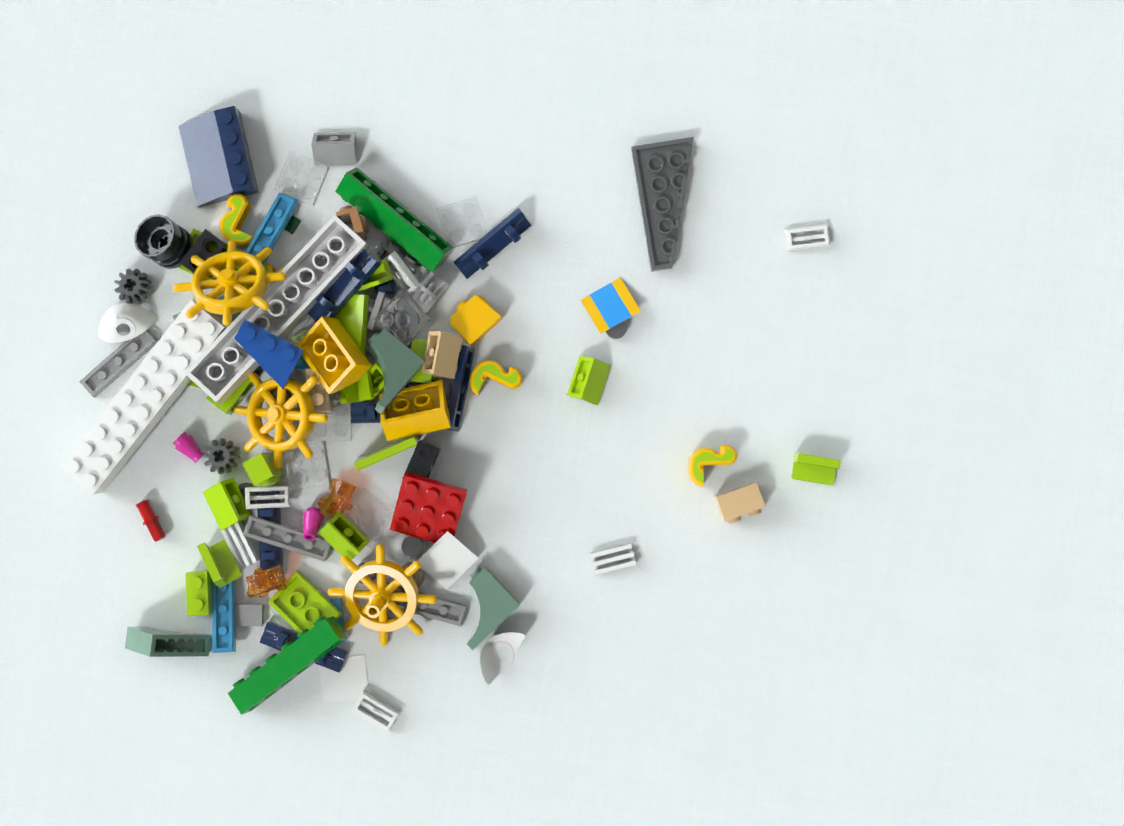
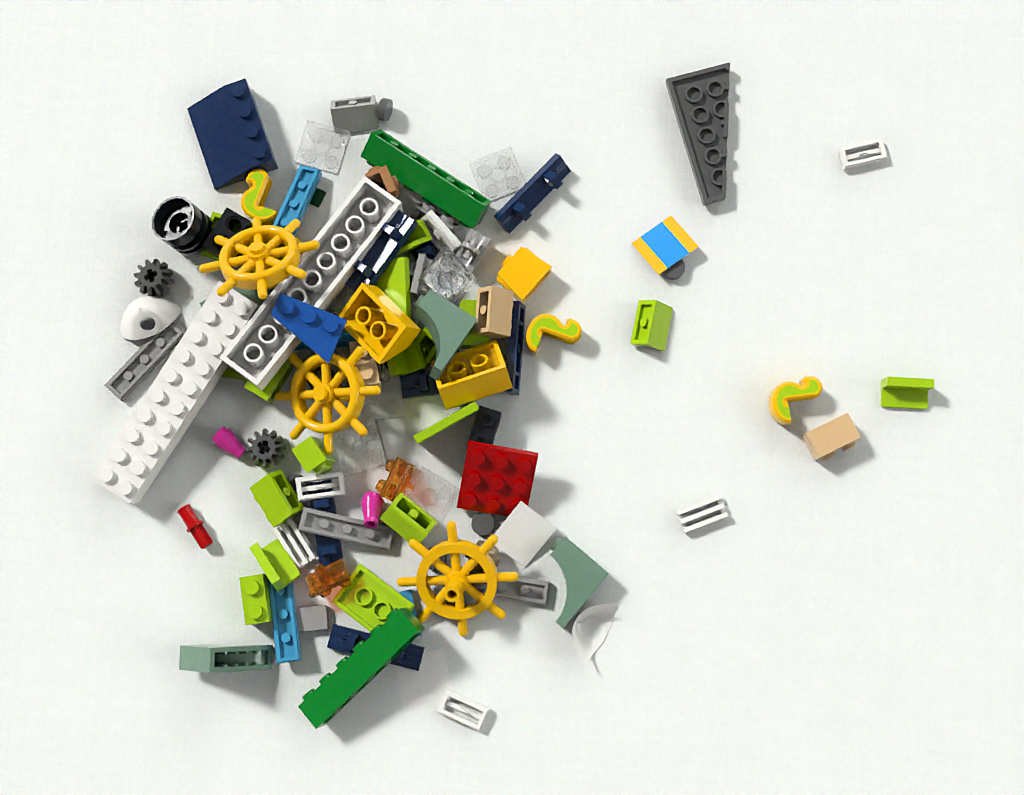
camera: 10 degrees left, 5 degrees down
none -> dark grey tile [377,98,393,122]

